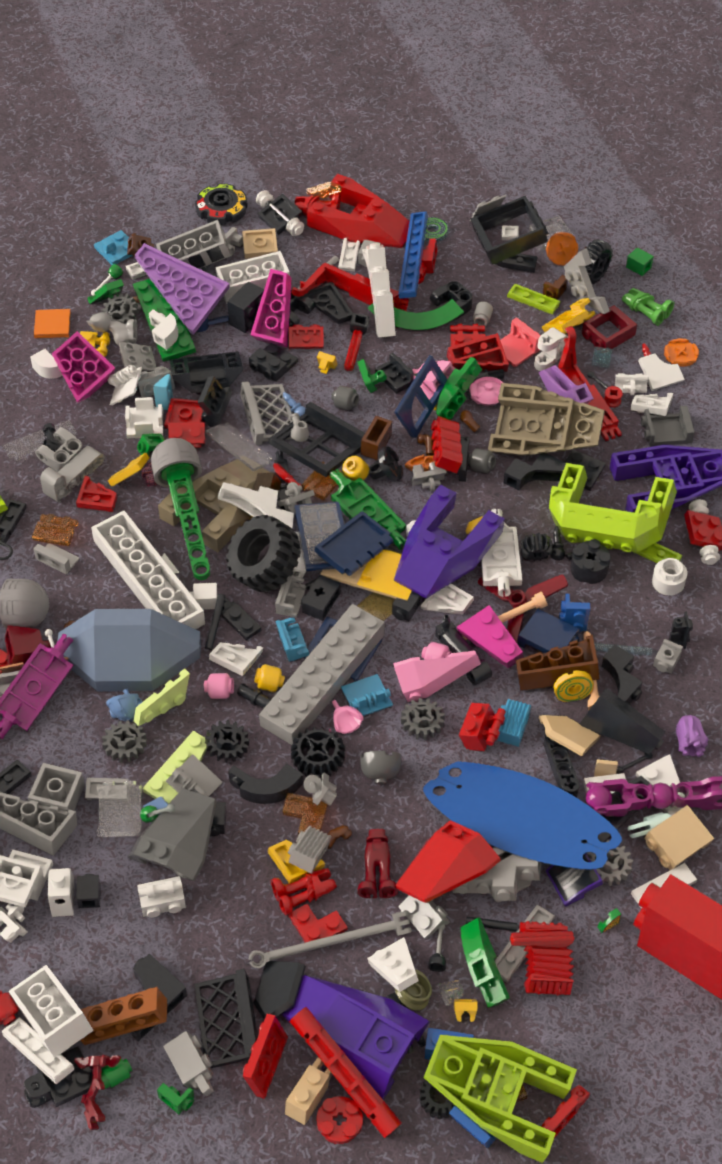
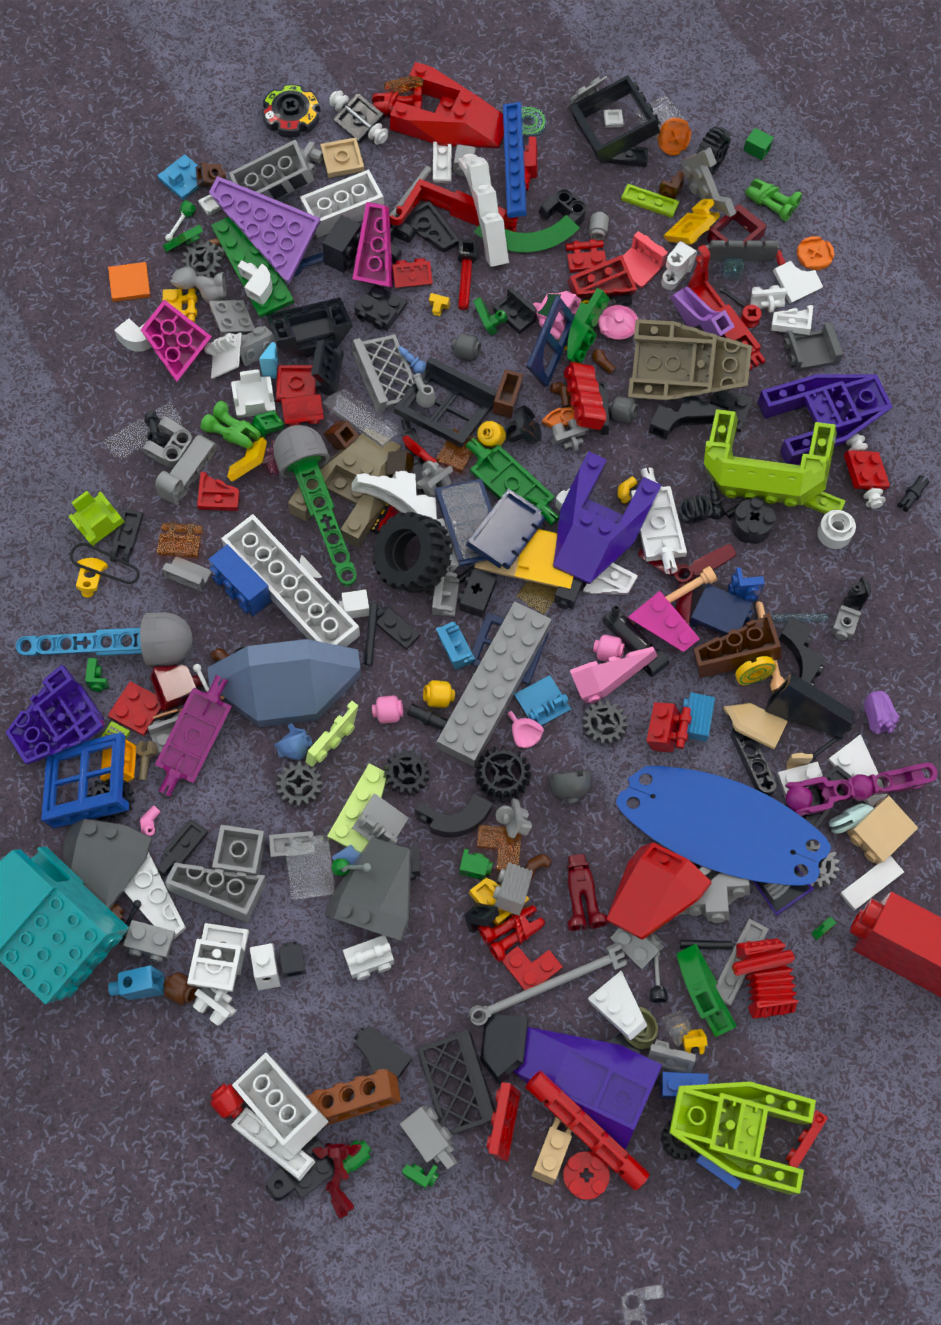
camera: 10 degrees left, 15 degrees up
white wing [209,642,263,676] -> none
none -> bright green piece [201,401,261,449]
none -> blue brick [208,544,272,616]
none -> reddish brown brick [323,420,359,449]
none -> green brick [459,849,493,880]
none -> black bracket [464,903,500,933]
none -> light grey hinge [647,1039,696,1073]
none -> dark grey windscreen [706,240,780,261]

